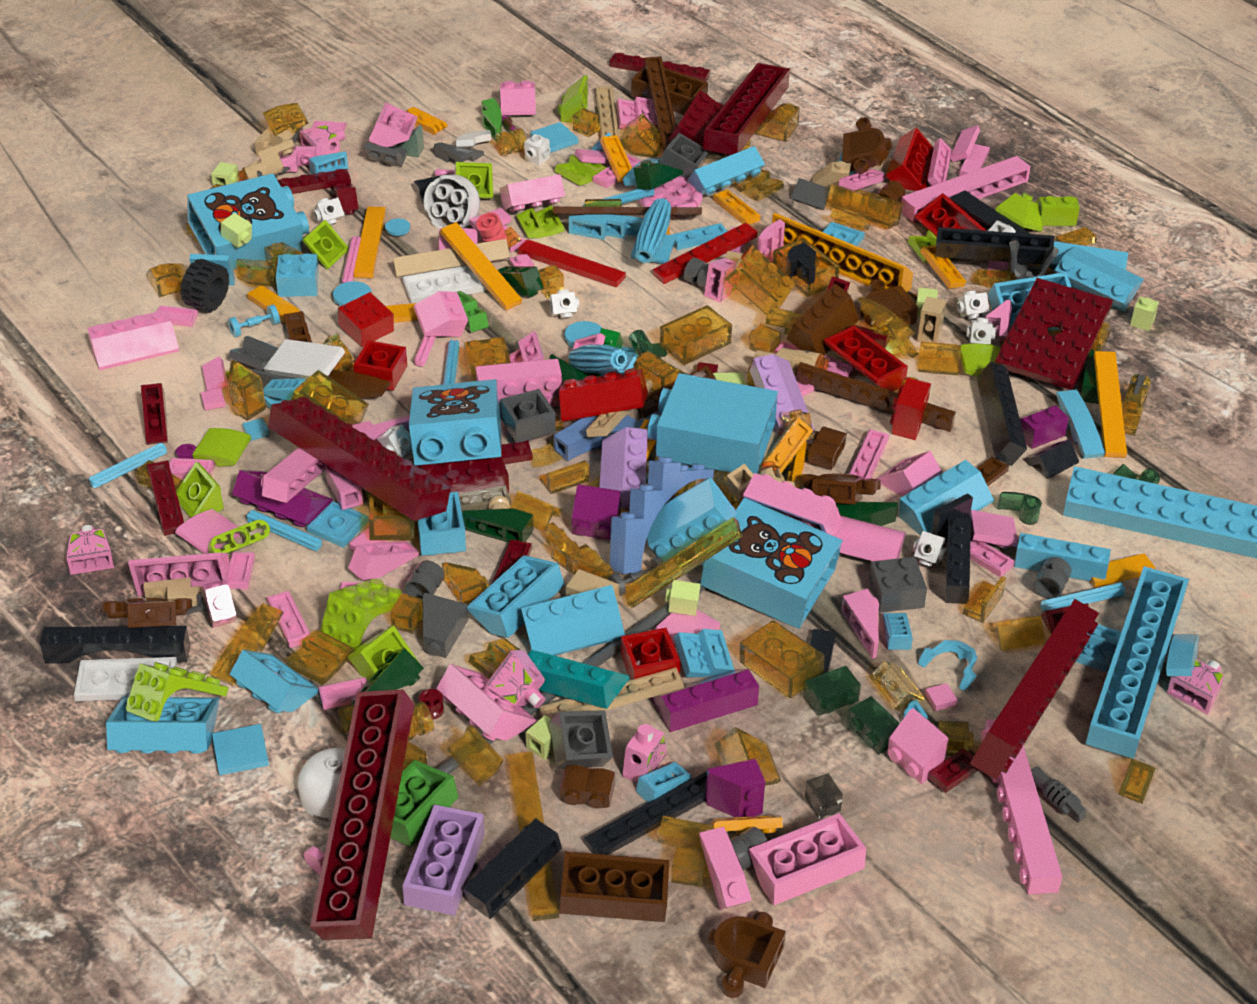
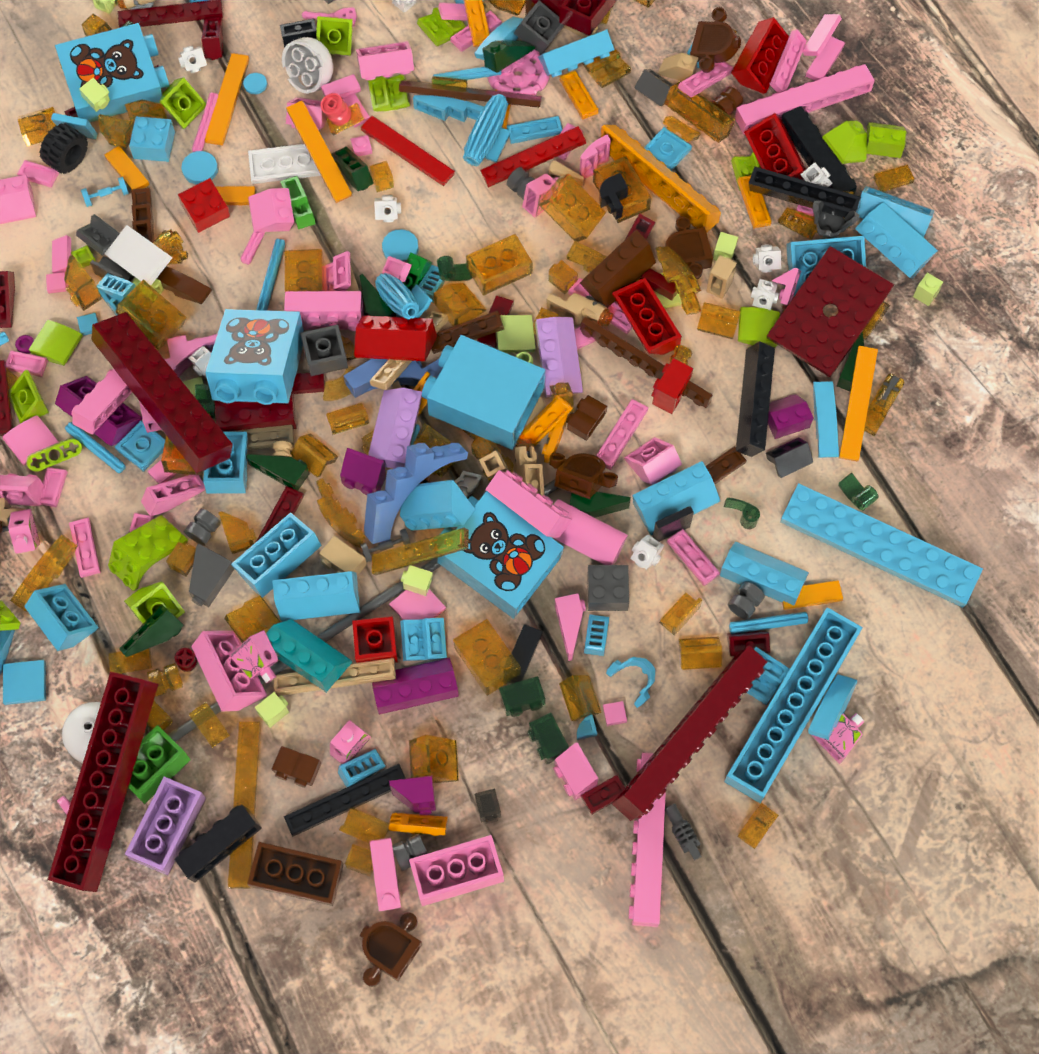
camera: 10 degrees right, 25 degrees up
clear yellow slope [286,629,354,685] -> none
bright pink tile [318,677,367,710] -> none
red brick [353,340,408,391] -> none
tan tile [393,239,510,278] -> none
dark grey brick [549,710,613,769] -> none
clear yellow brick [938,721,974,756] -> none
black brick [946,517,971,604] -> none
bright pink tile [970,510,1018,548] -> none

